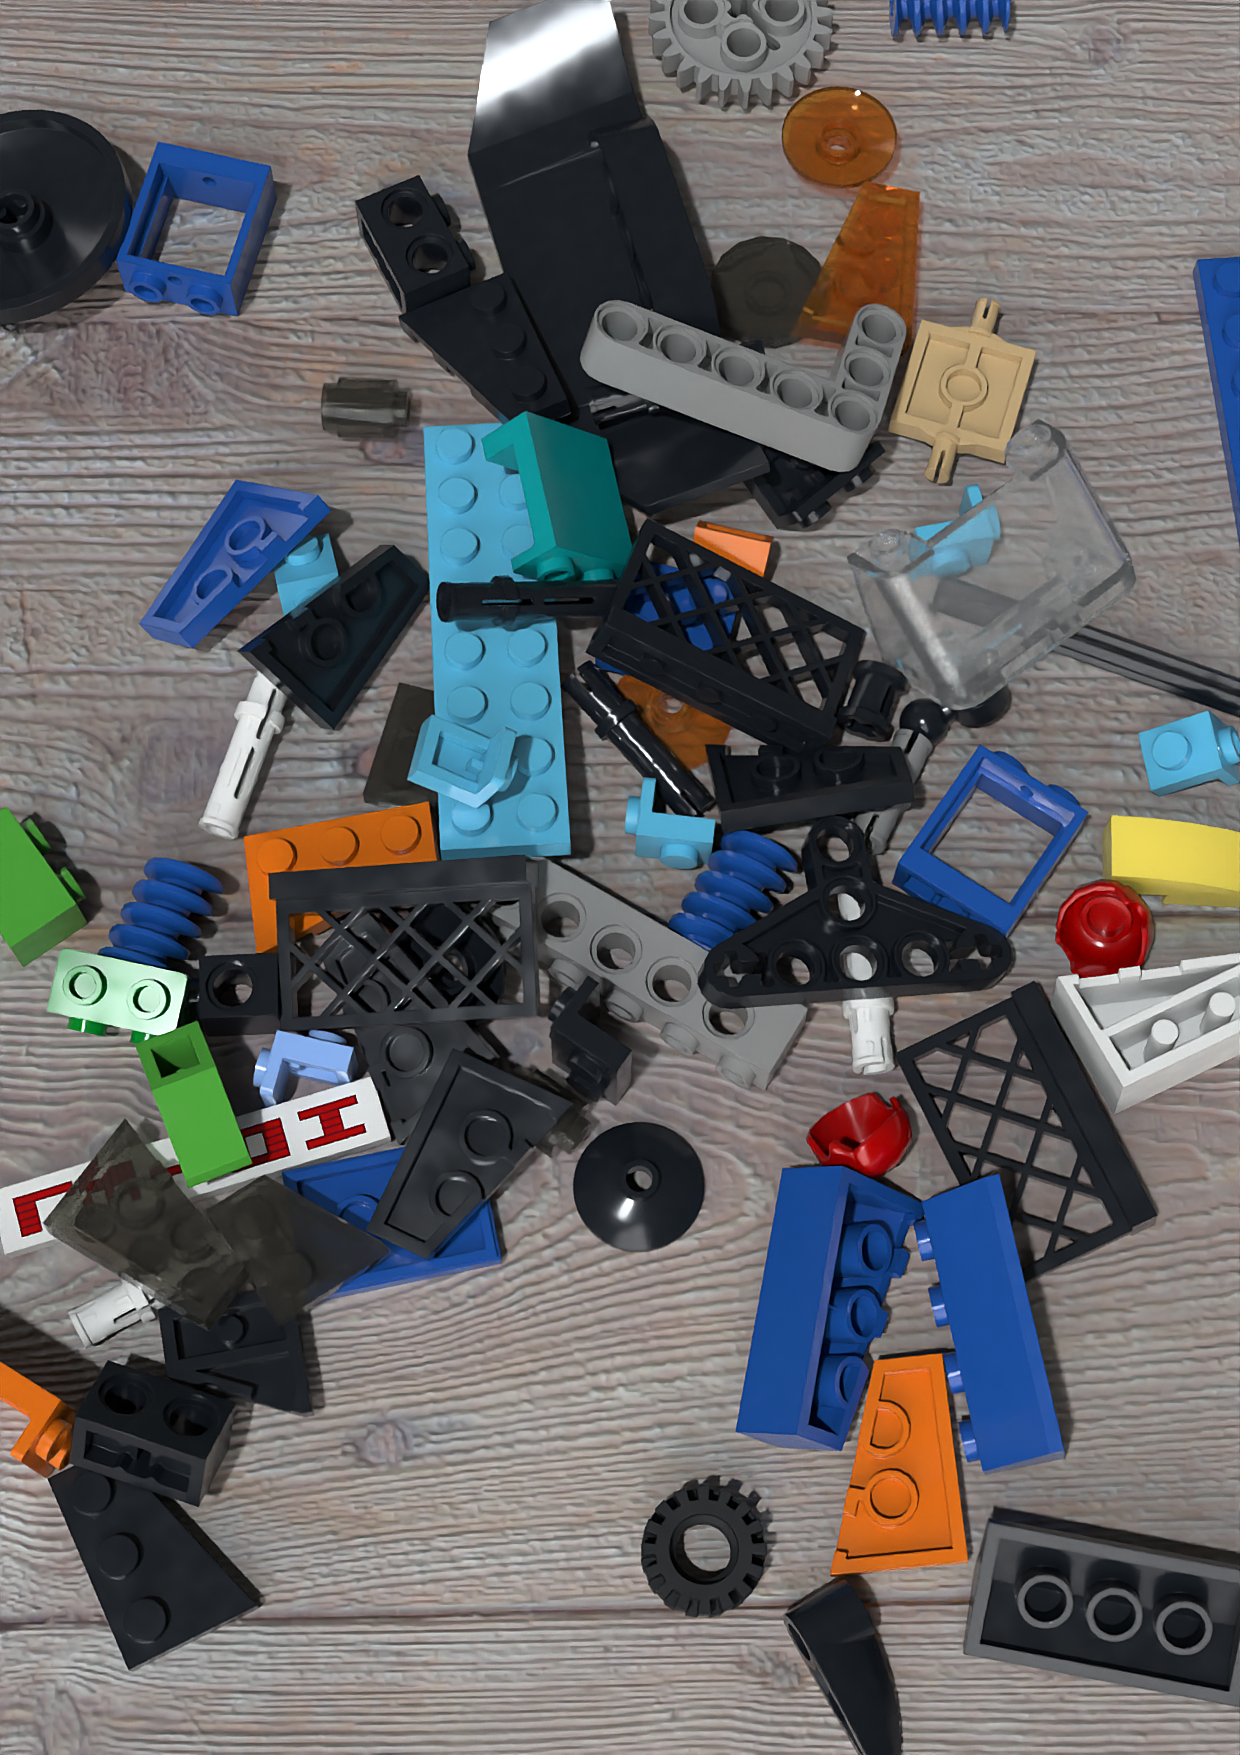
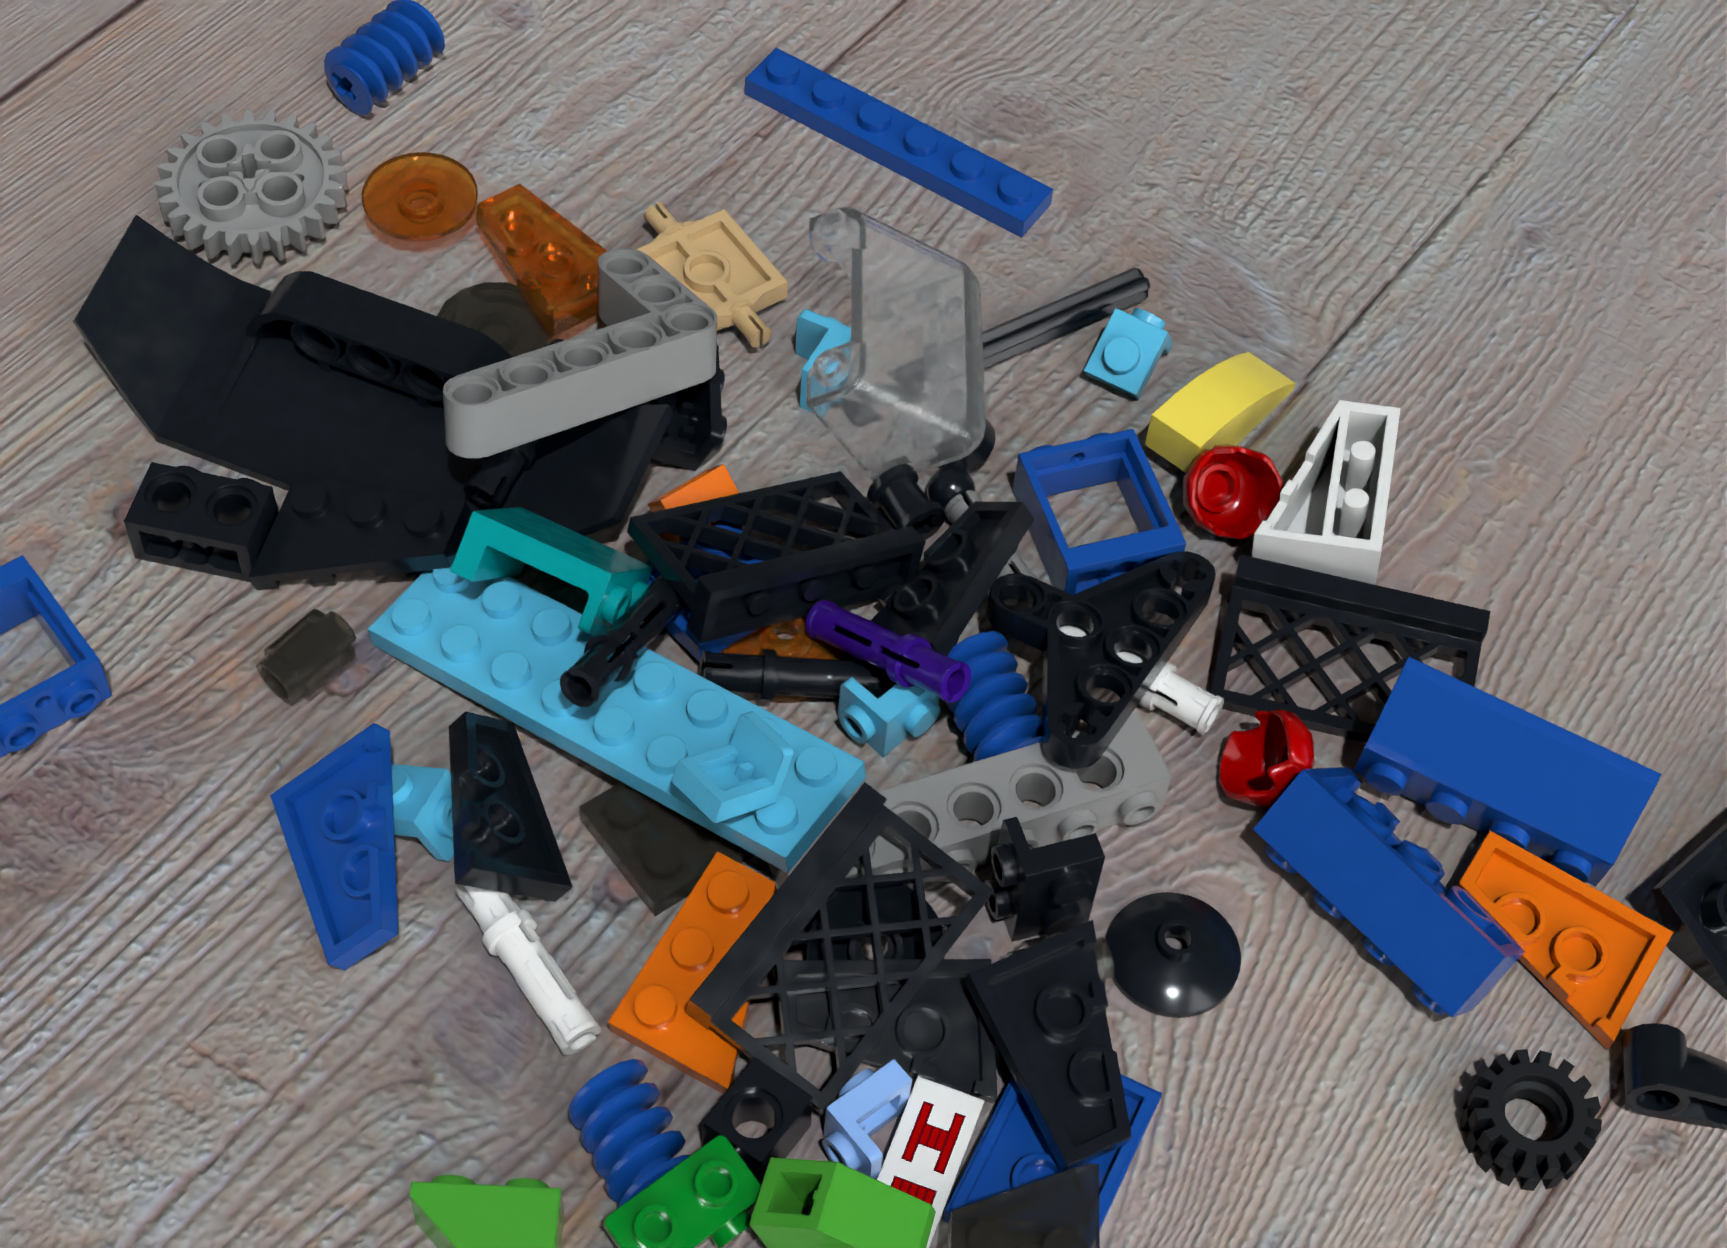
camera: 55 degrees left, 15 degrees down
none -> dark purple pin [805,600,971,703]

